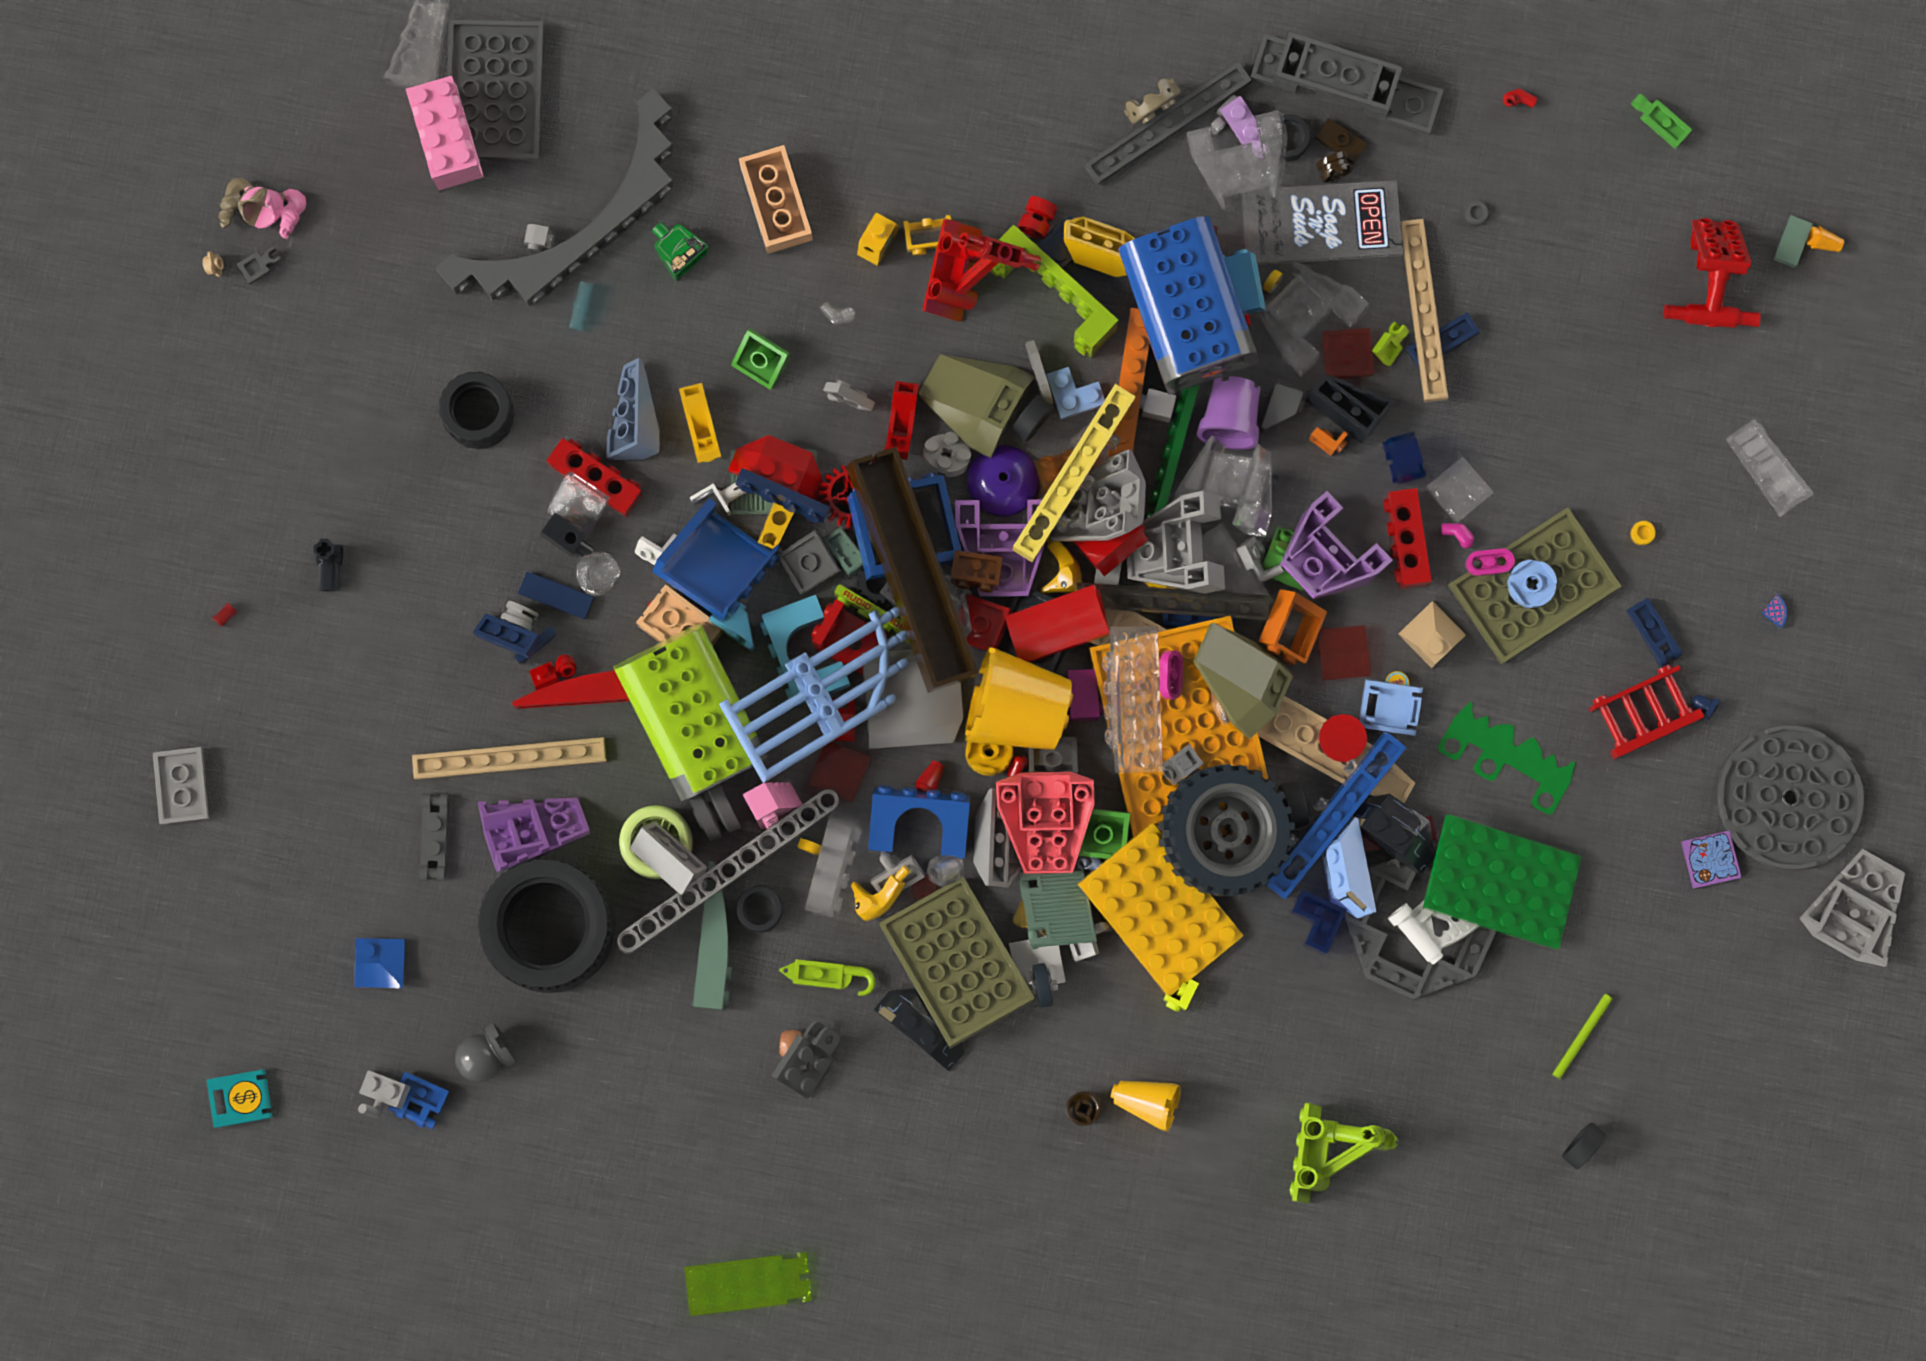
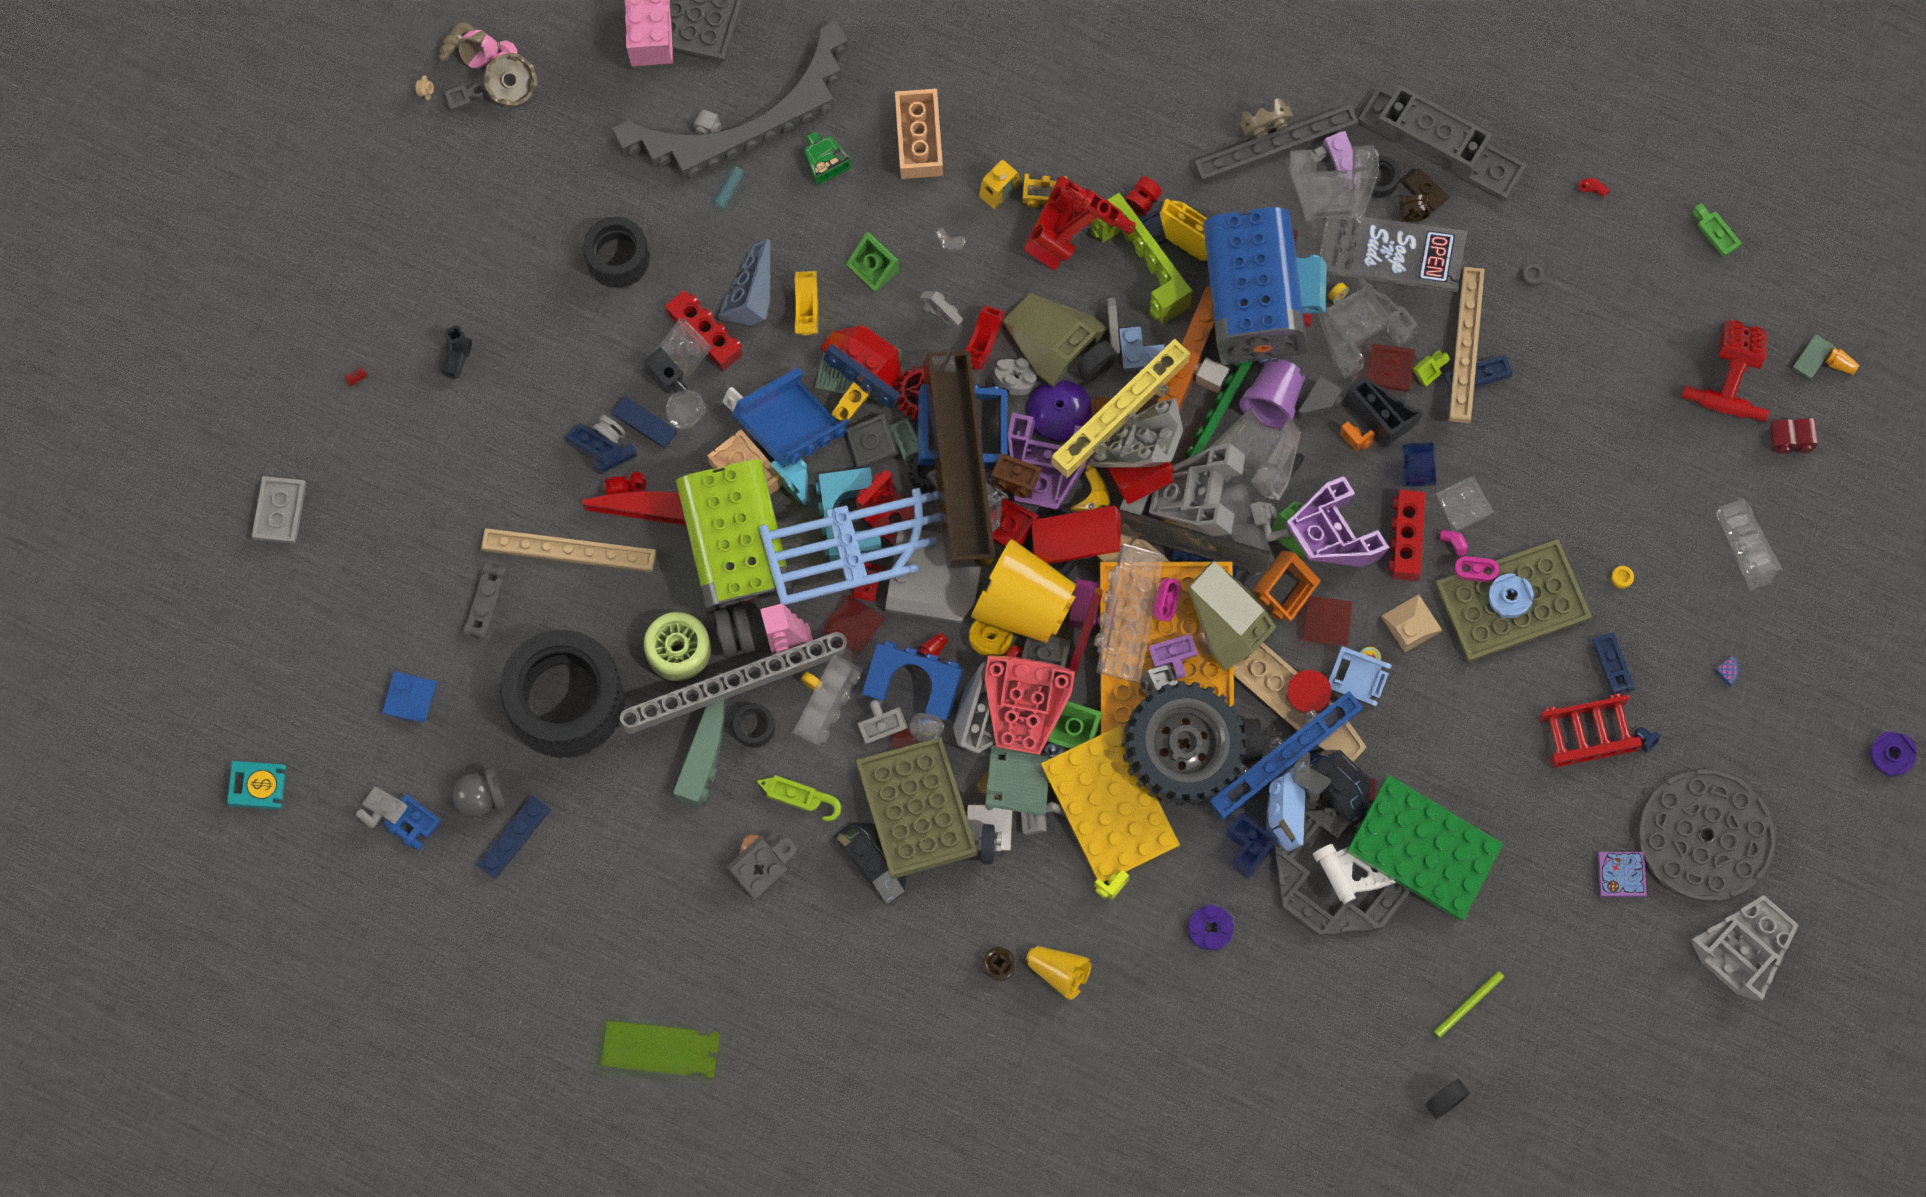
camera: 20 degrees right, 10 degrees down
medium lavender wedge [478,797,590,871] -> none
light grey panel [630,821,708,895] -> none
white bracket [690,482,746,516] -> none
lime plate [834,584,910,644] -> none
yellow animal [851,865,911,921] -> none
lime plate [1290,1102,1398,1204] -> none
green piece [1438,701,1575,815] -> none
none -> dark blue plate [477,795,551,880]
none -> dark tan plate [483,53,537,106]
none -> dark red tile [1068,587,1103,675]
none -> medium lavender plate [1149,634,1198,679]
none -> dark purple plate [1189,904,1234,951]
none -> dark grey bracket [1294,752,1331,802]
none -> dark red brick [1770,418,1818,454]

